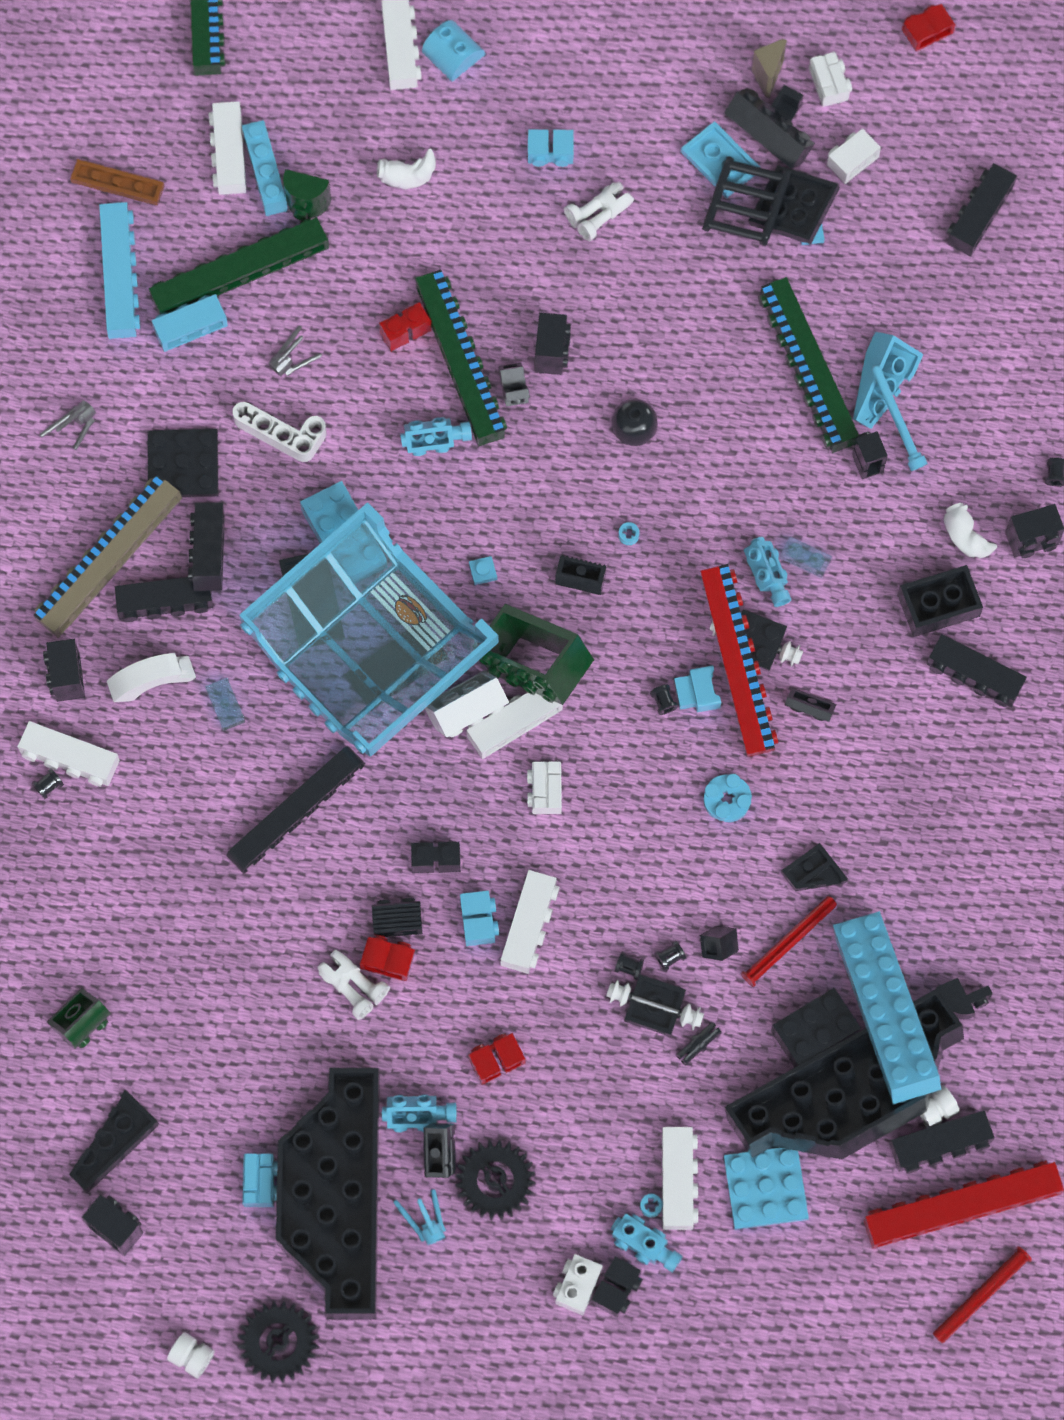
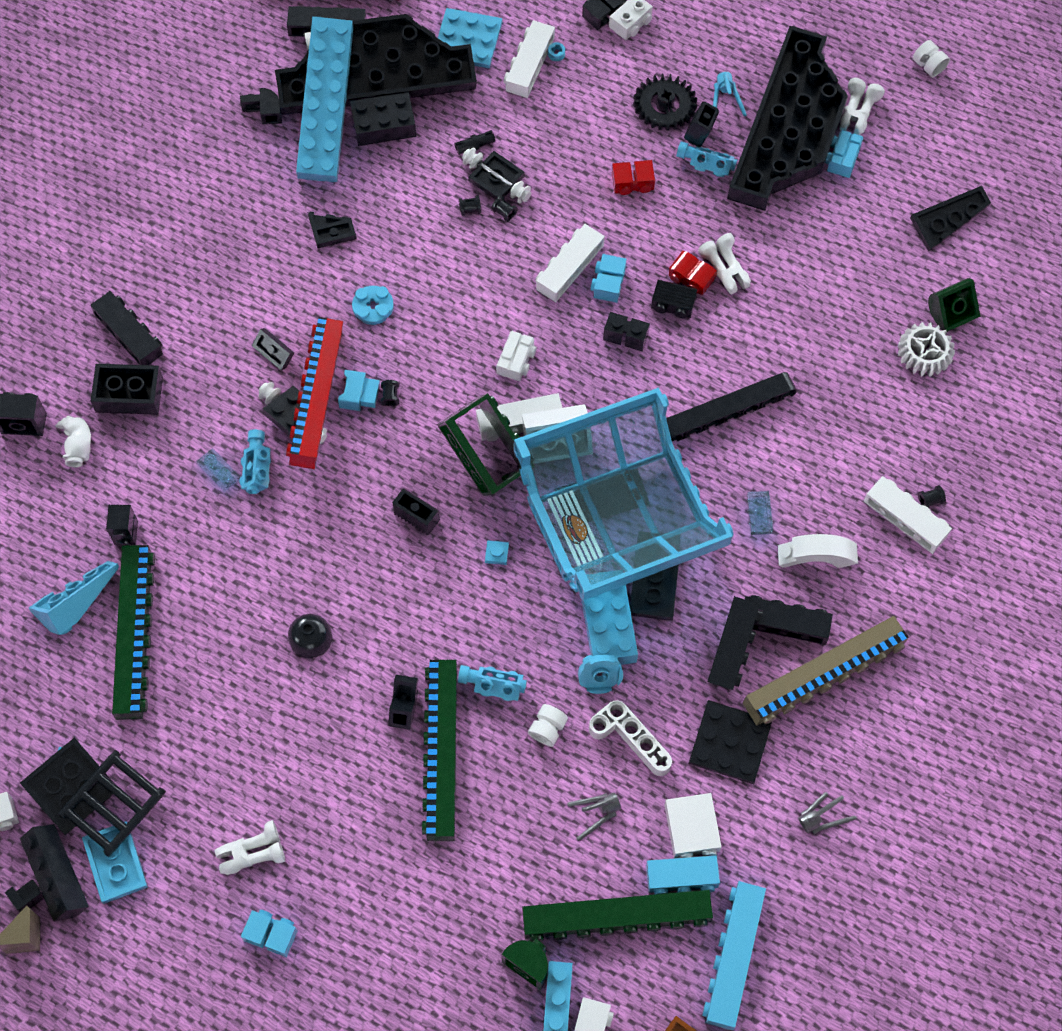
camera: 160 degrees left, 5 degrees down
black brick [43,638,85,702] -> none
black brick [81,1194,144,1256] -> none
black gear [237,1300,320,1384] -> none
white animal [377,149,436,189] -> none
red piece [379,302,431,352] -> none
black brick [535,312,571,375] -> none
medium azure brick [611,1214,683,1272] -> none
medium azure bush [618,522,640,545] -> none
black panel [700,926,739,961] -> none
red axle [740,896,837,987] -> none
medium azure piece [872,365,928,471] -> none
none -> white wheel [528,704,568,747]
none -> medium azure plate [578,655,623,694]
none -> white brick [664,793,721,859]
none -> white piece [840,78,885,135]
none -> white gear [898,322,955,377]

